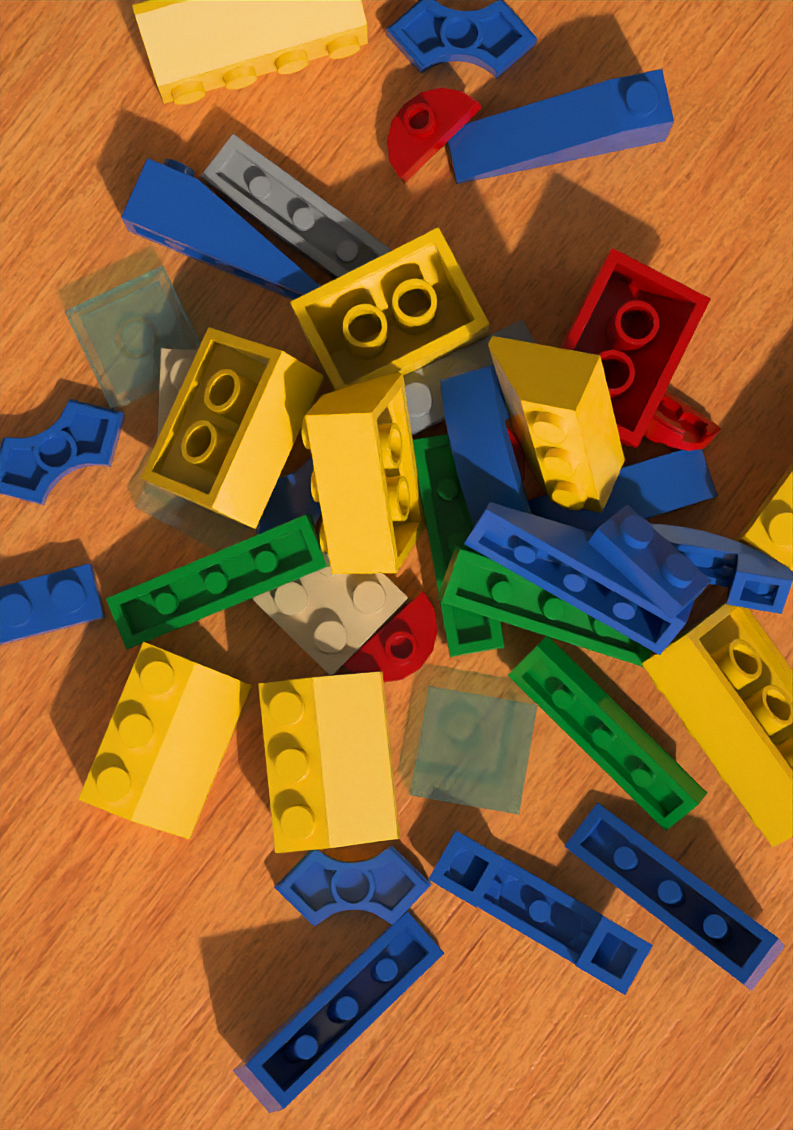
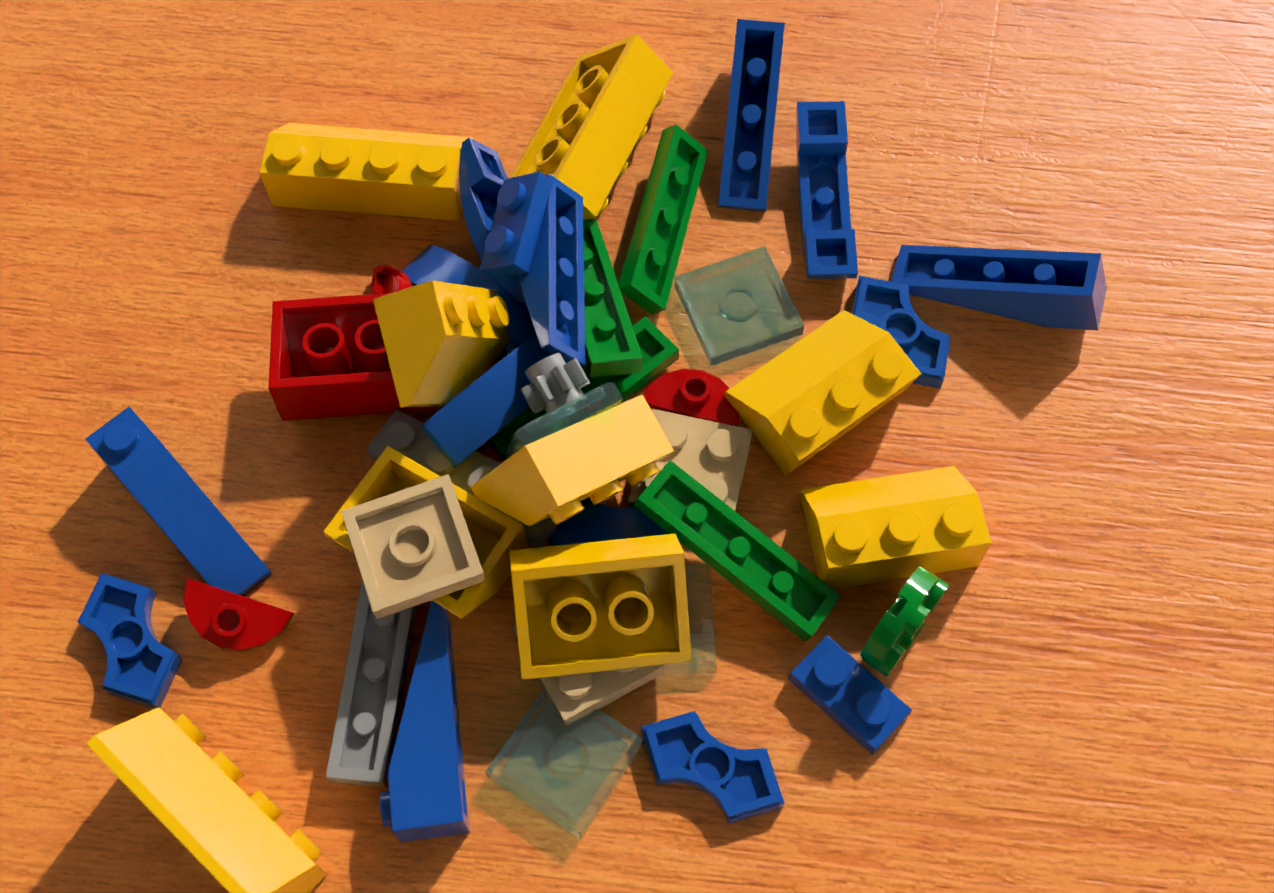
camera: 120 degrees left, 20 degrees down
none -> tan plate [341,474,486,619]
none -> clear light blue tile [505,382,623,459]
none -> light grey gear [520,353,590,420]
none -> green plate [860,566,950,677]

